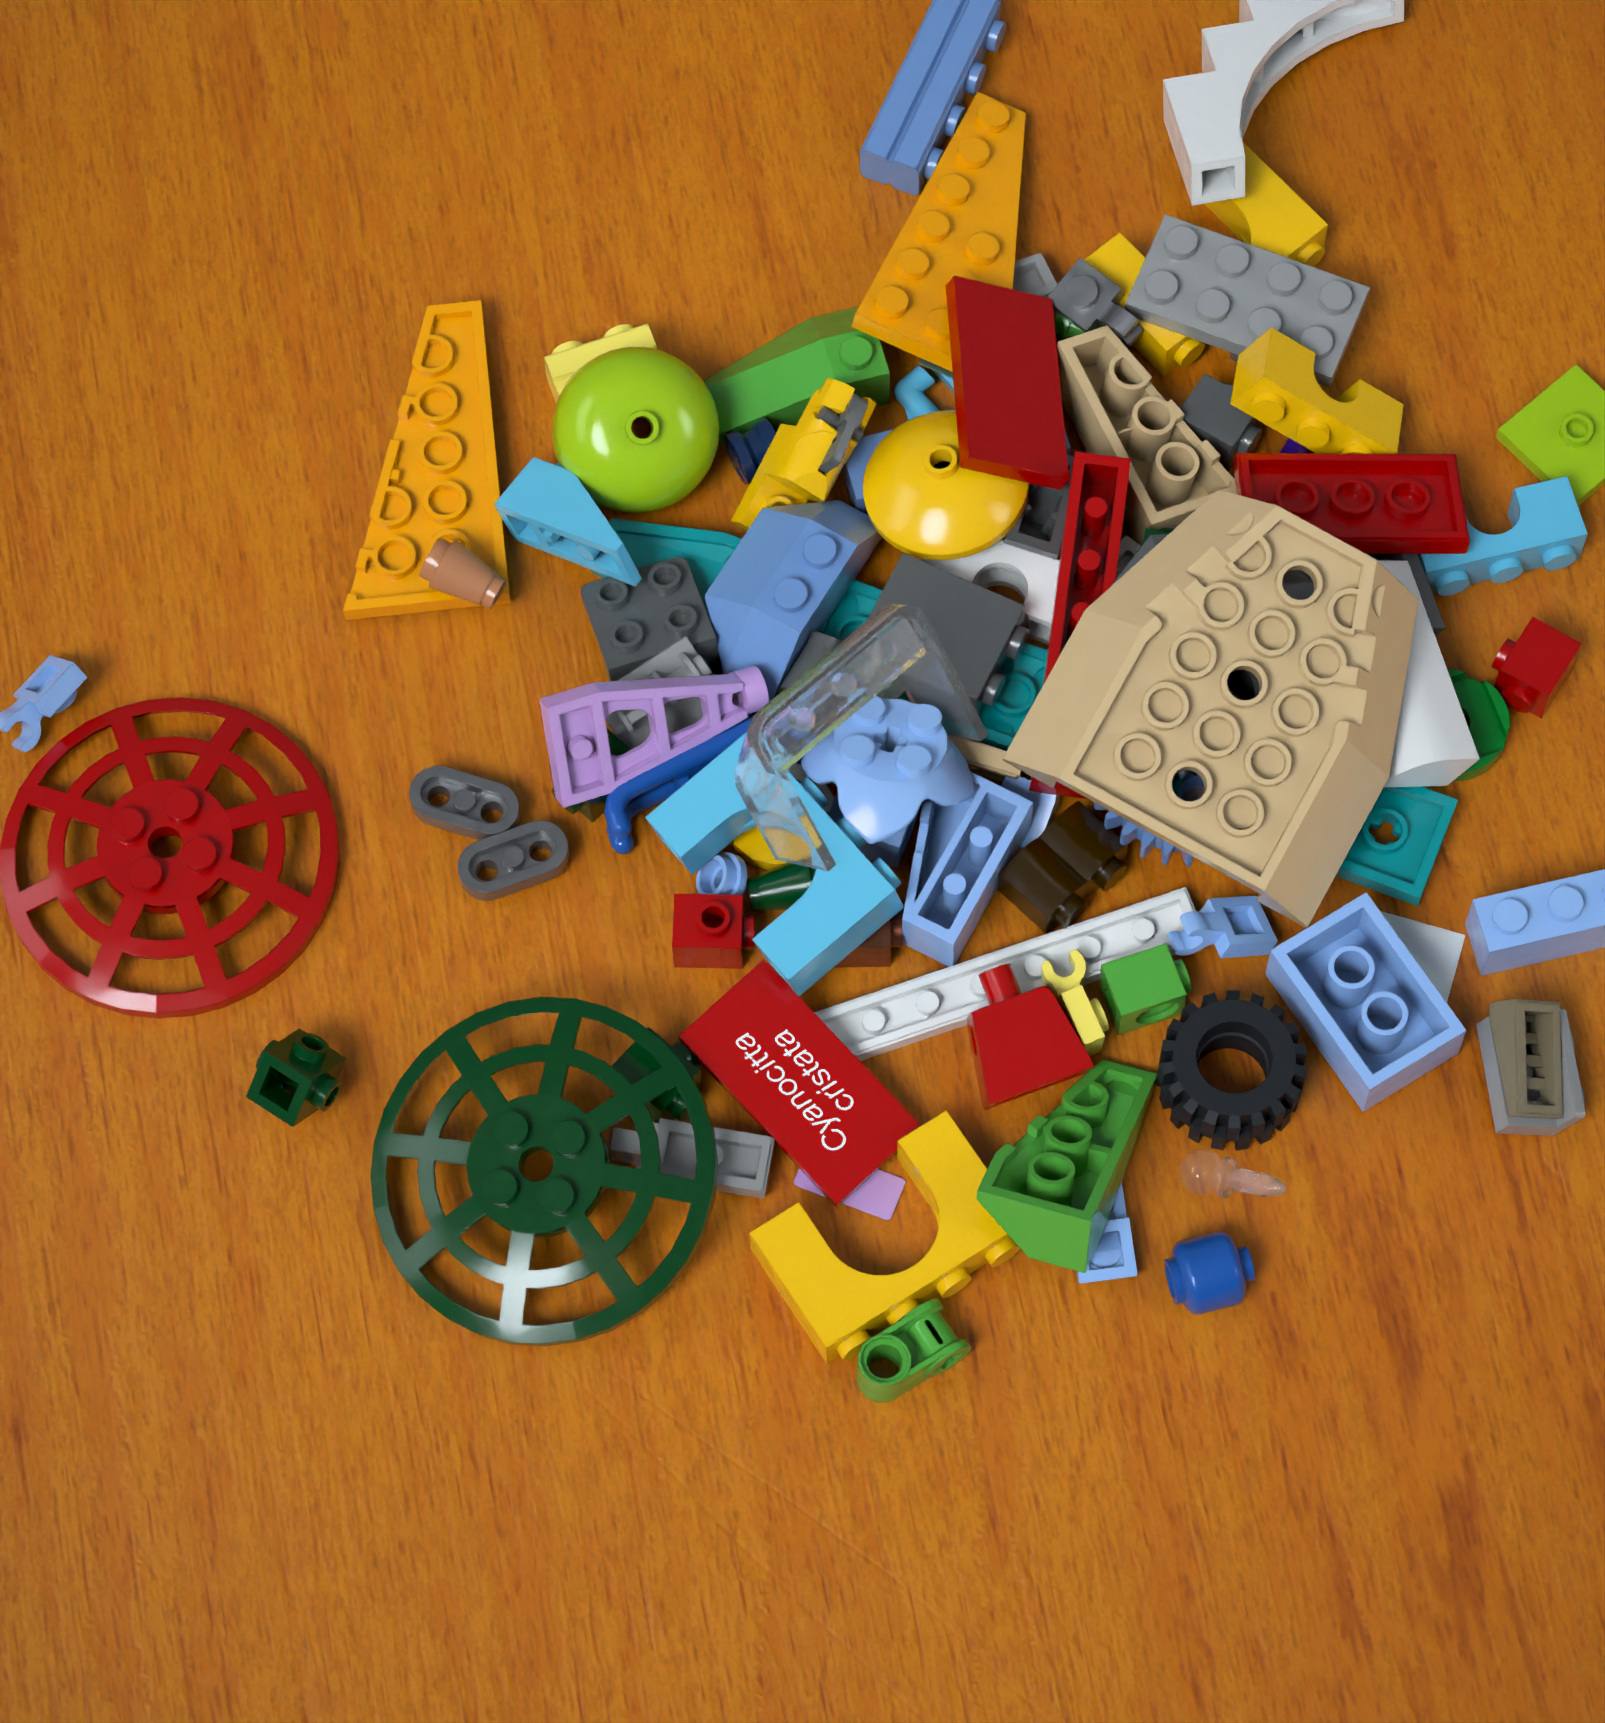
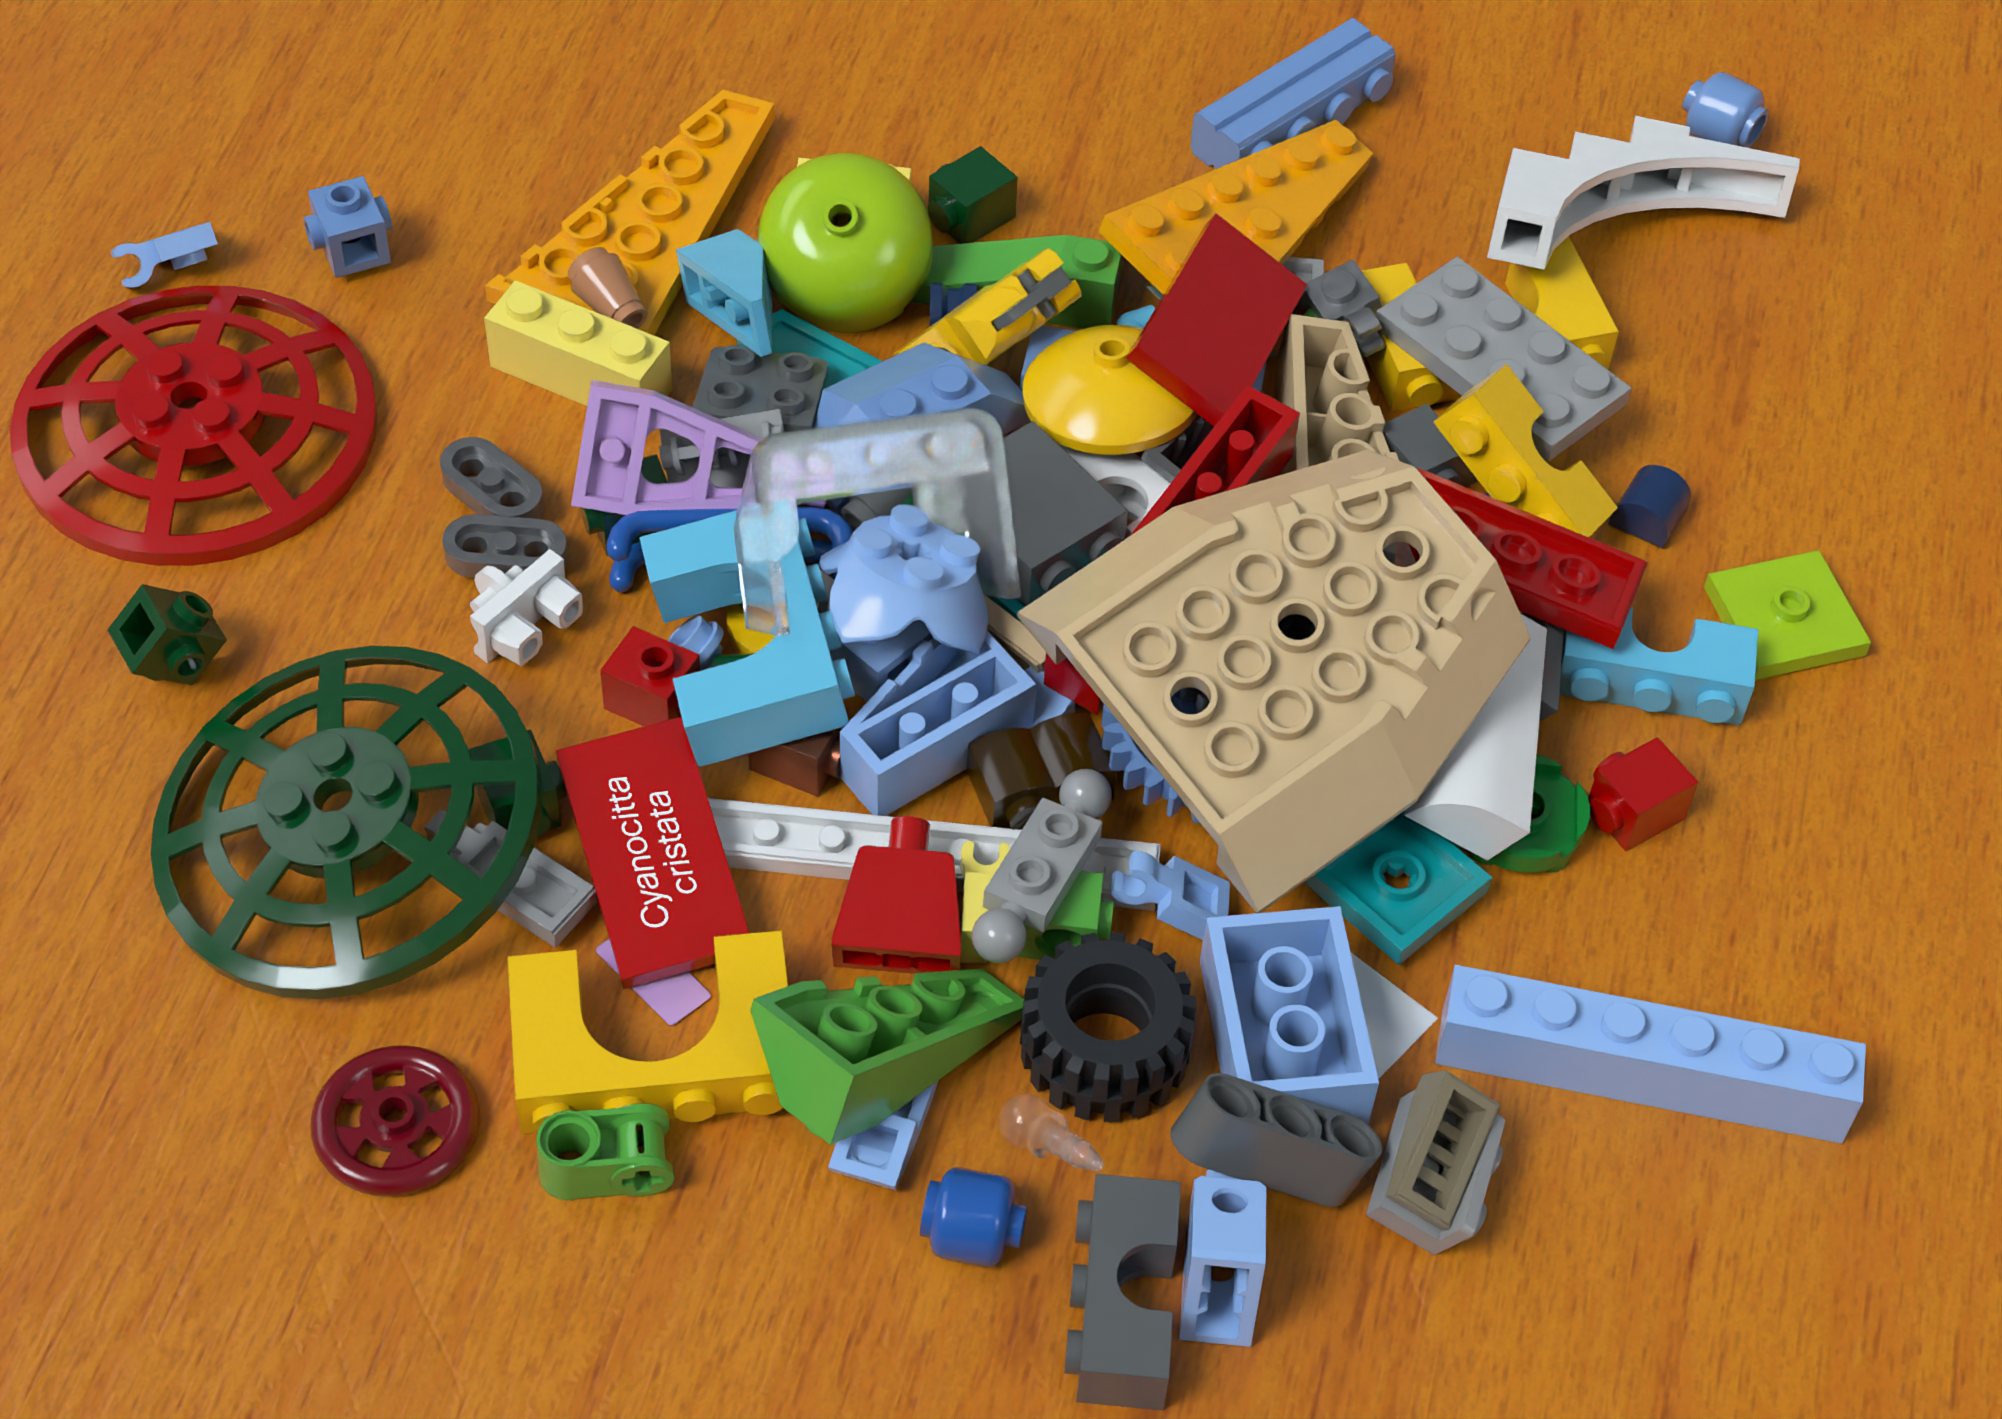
camera: 20 degrees right, 15 degrees down
none -> medium blue brick [303,176,392,278]
none -> dark red plate [310,1045,480,1196]
none -> white hips [470,549,583,666]
none -> light yellow brick [484,280,673,406]
none -> dark green brick [927,146,1018,244]
none -> light grey plate [972,769,1112,963]
none -> dark grey arch [1064,1174,1181,1411]
none -> dark grey beam [1170,1073,1382,1207]
none -> light blue torso [1179,1169,1266,1347]
none -> dark blue brick [1608,465,1691,548]

